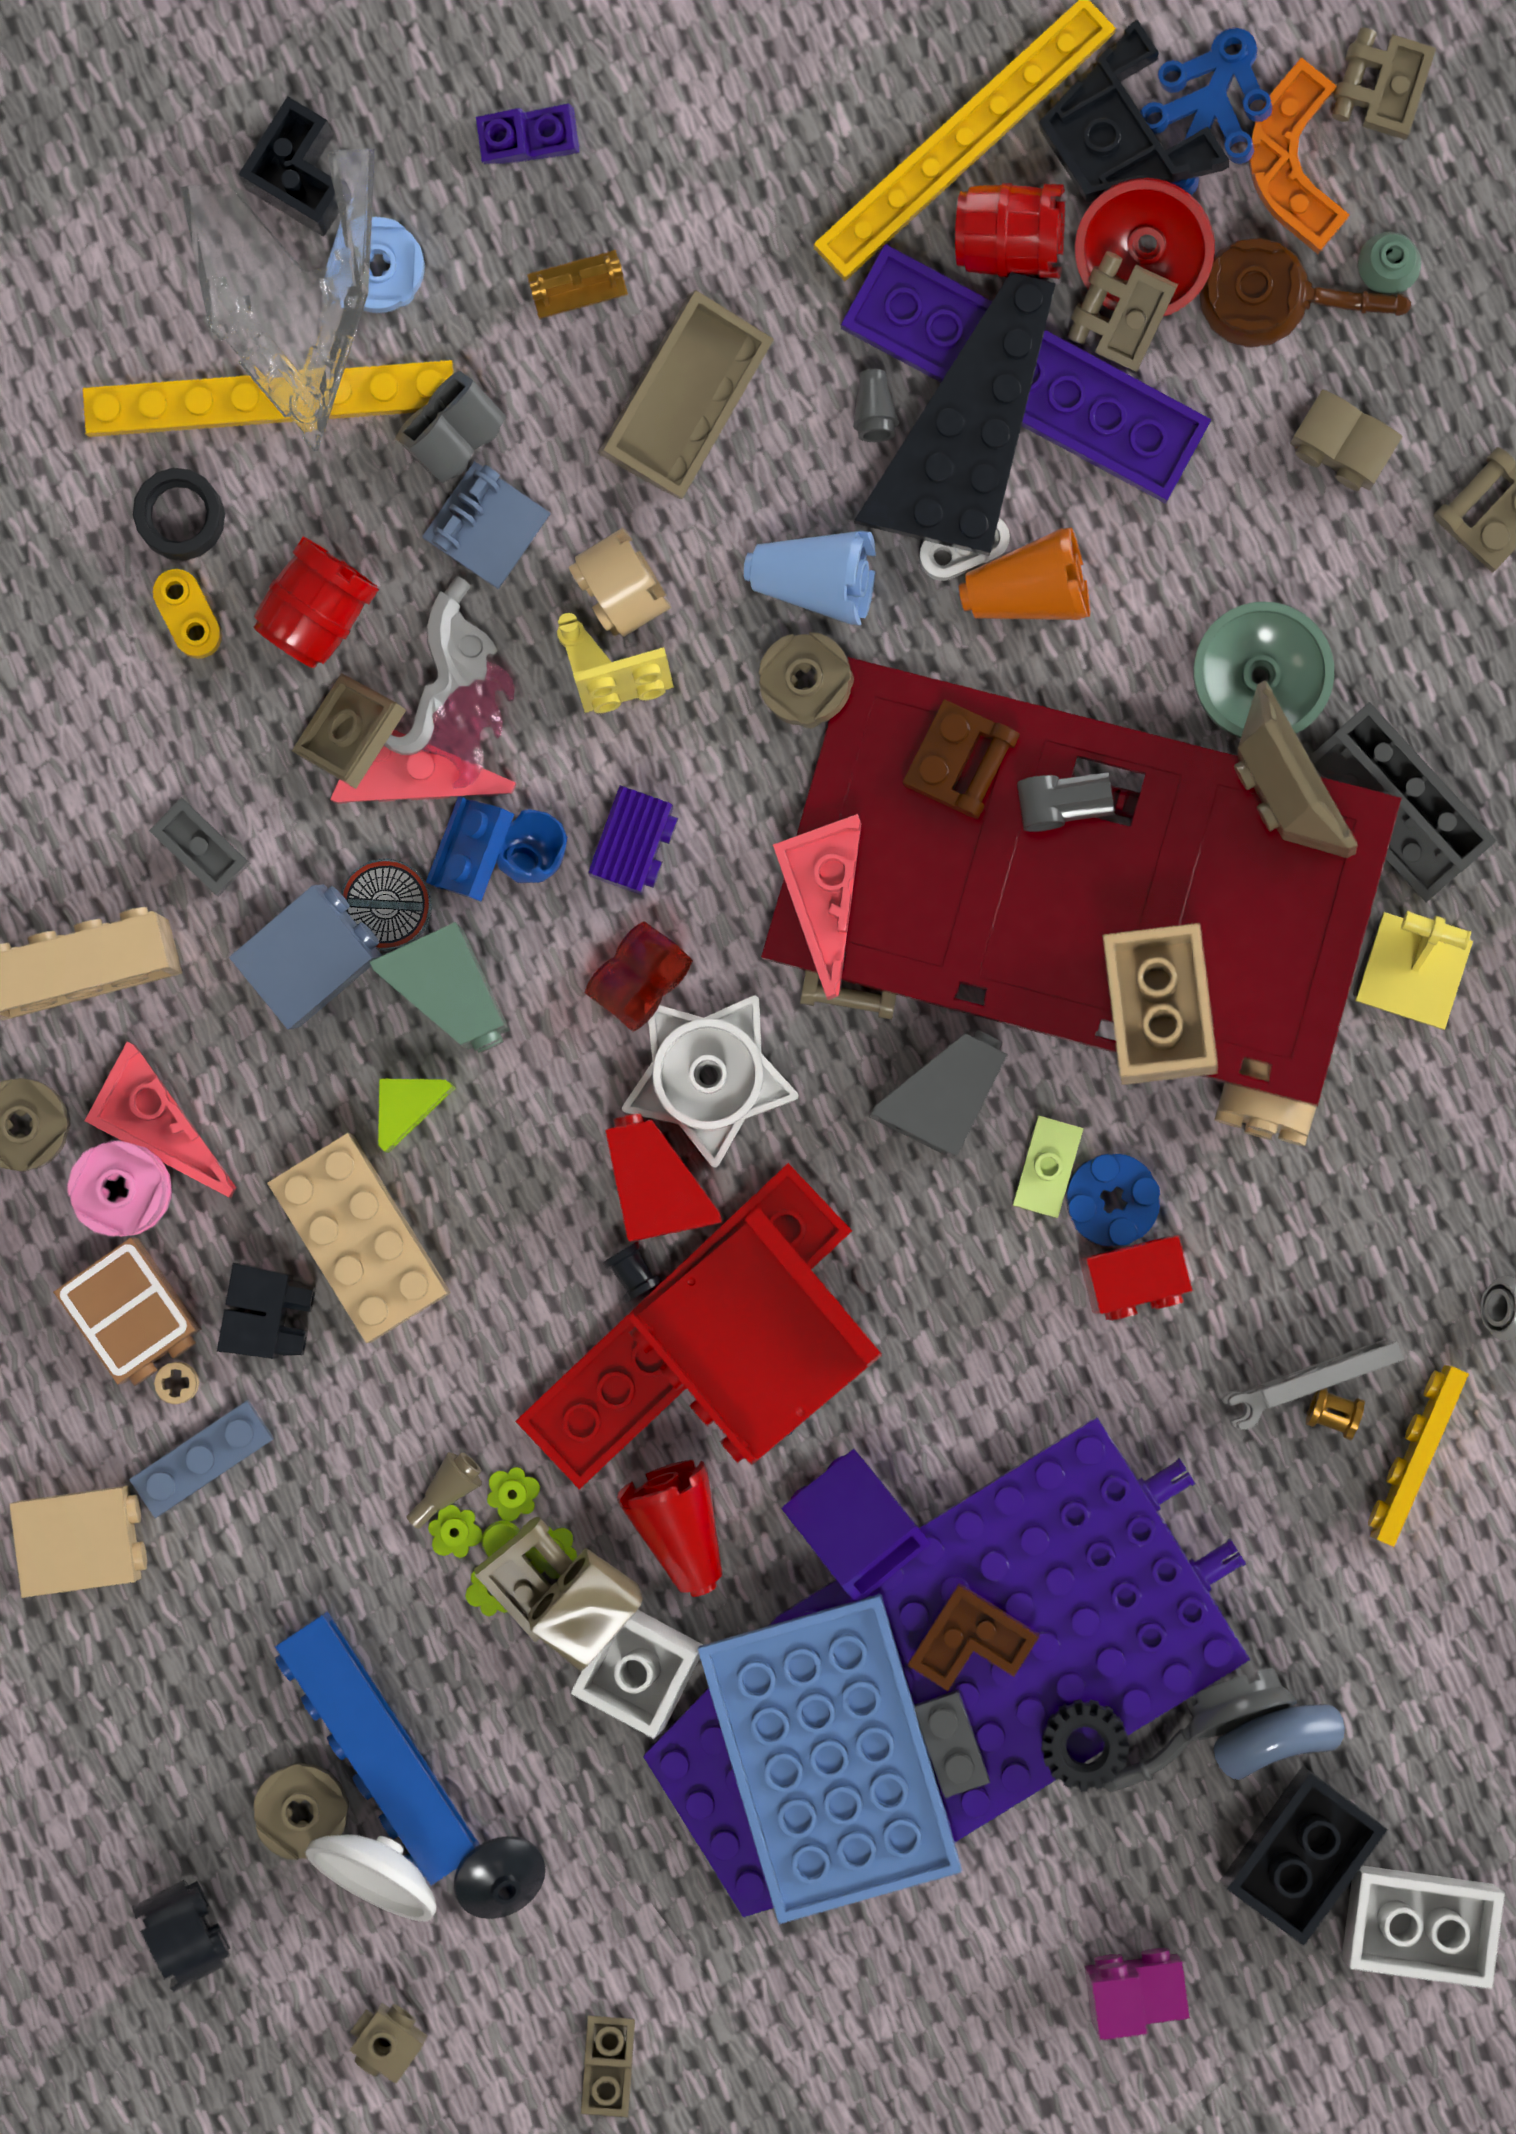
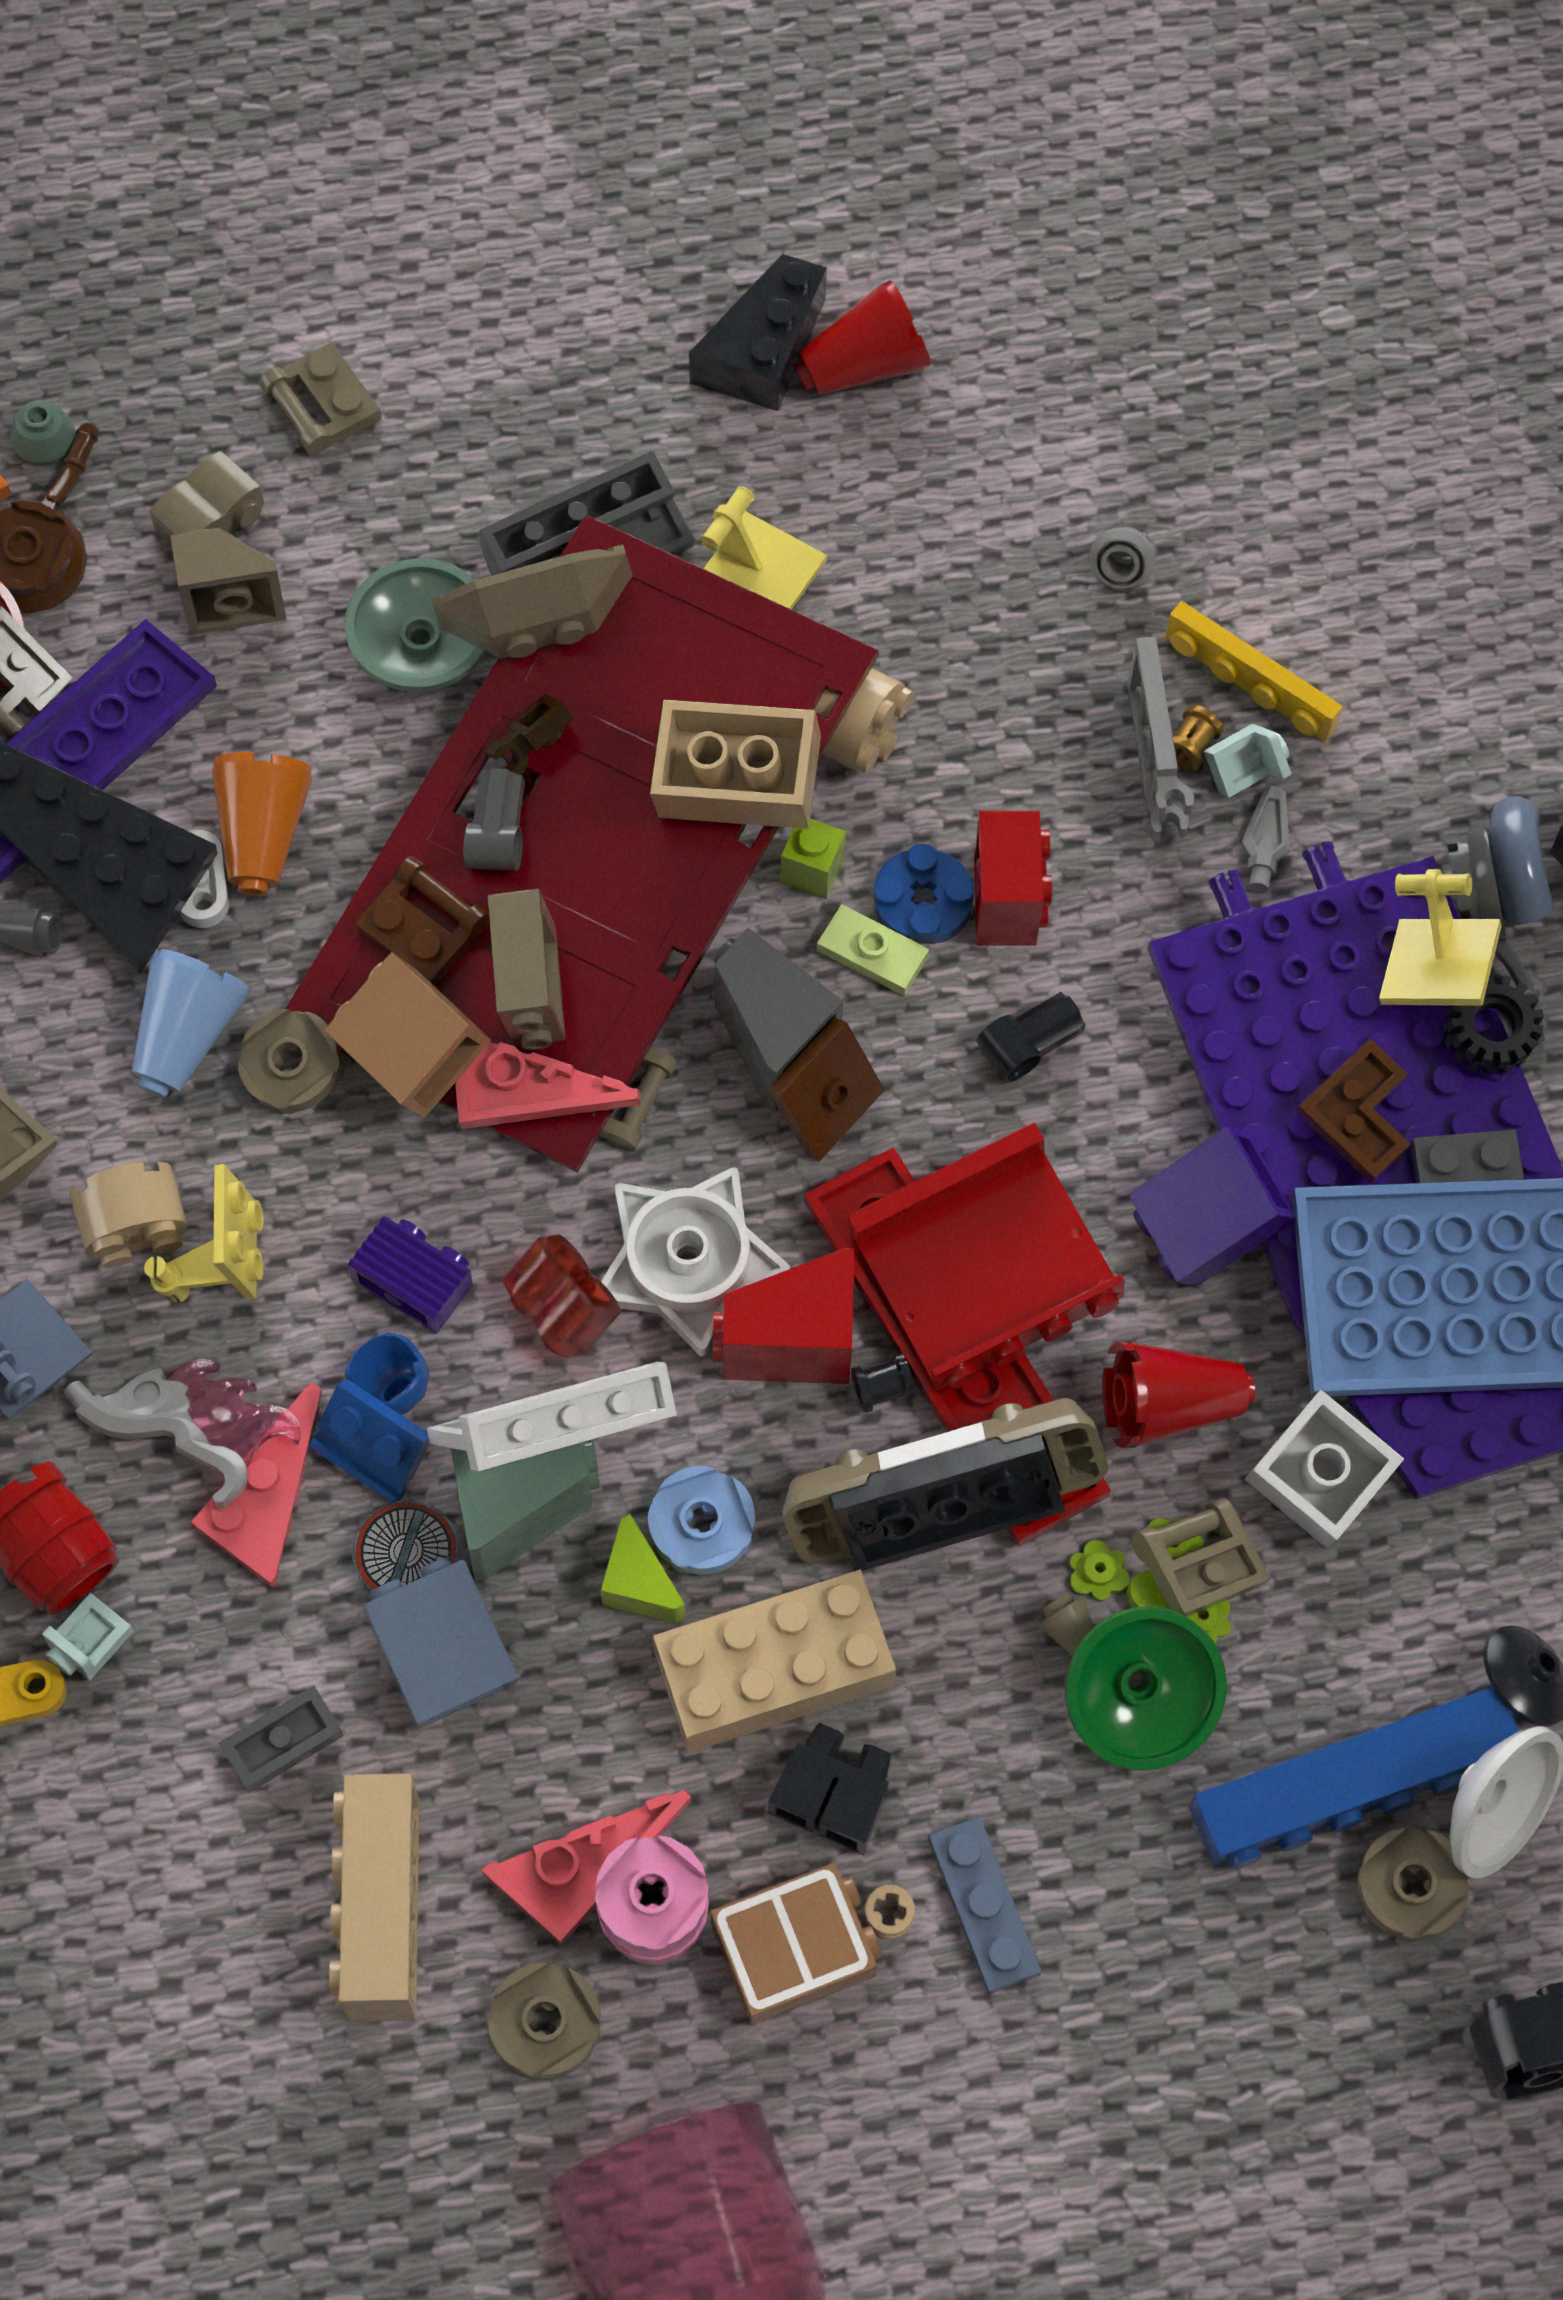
camera: 80 degrees left, 20 degrees down
tan brick [9,1485,147,1598] -> none
dark tan plate [292,673,406,789] -> none
dark tan piece [528,1548,643,1671] -> none
none -> light aqua bracket [42,1593,134,1680]
none -> dark tan slope [170,528,287,636]
none -> medium nougat brick [324,952,492,1118]
none -> white fence [426,1362,677,1471]
none -> dark brown plate [486,694,574,775]
none -> dark tan window [488,889,565,1050]
none -> light blue plate [648,1466,755,1575]
none -> reddish brown plate [768,1018,885,1162]
none -> lime brick [780,818,846,899]
none -> piece [782,1398,1108,1571]
none -> black piece [976,992,1085,1083]
none -> green dish [1065,1606,1227,1770]
none -> light aqua bracket [1204,723,1291,798]
none -> light grey piece [1241,786,1290,893]
none -> light yellow plate [1379,869,1502,1006]

